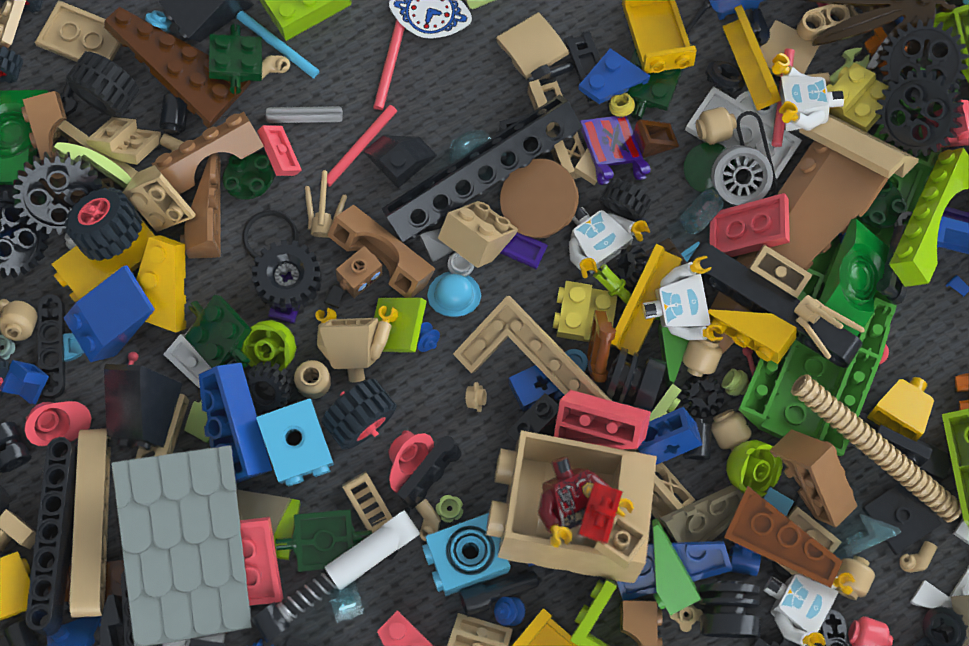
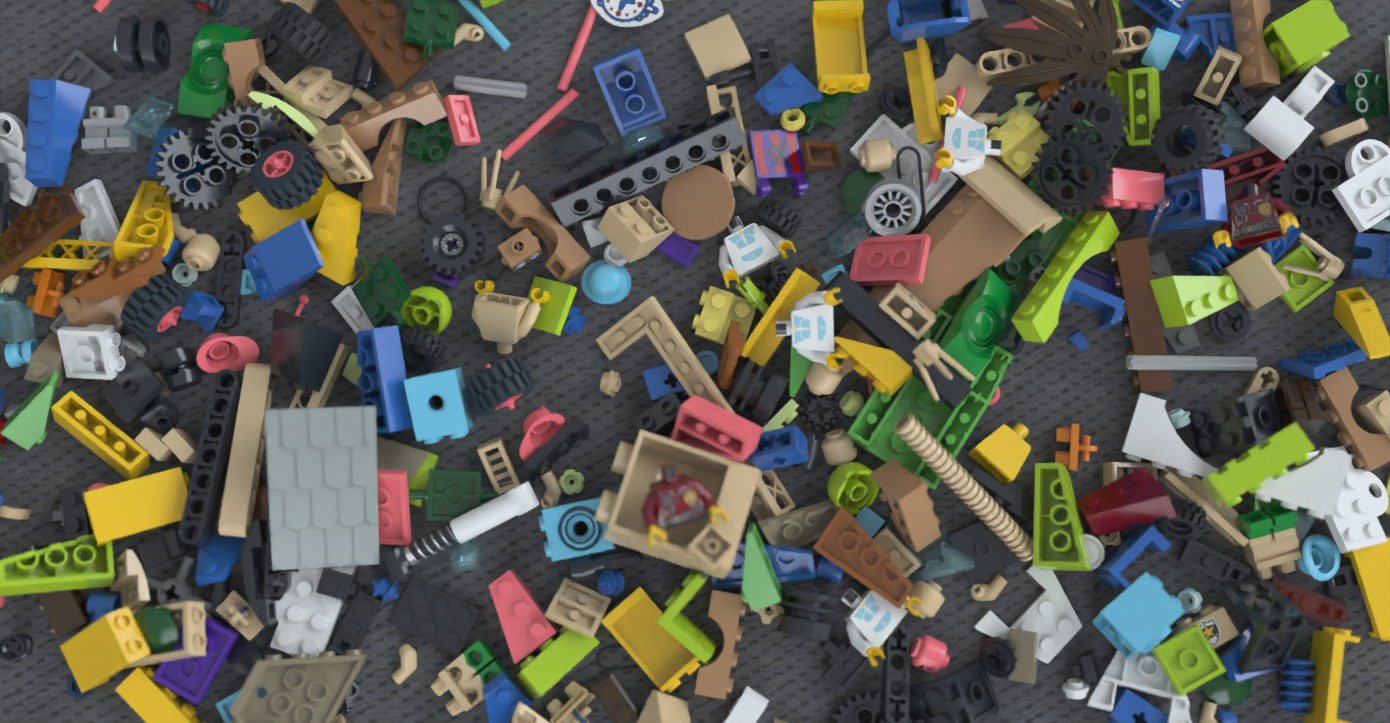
camera: 10 degrees right, 10 degrees up
tan head [294,360,331,399] -> none
red hips [577,482,623,544] -> none
none -> blue slope [591,44,667,136]

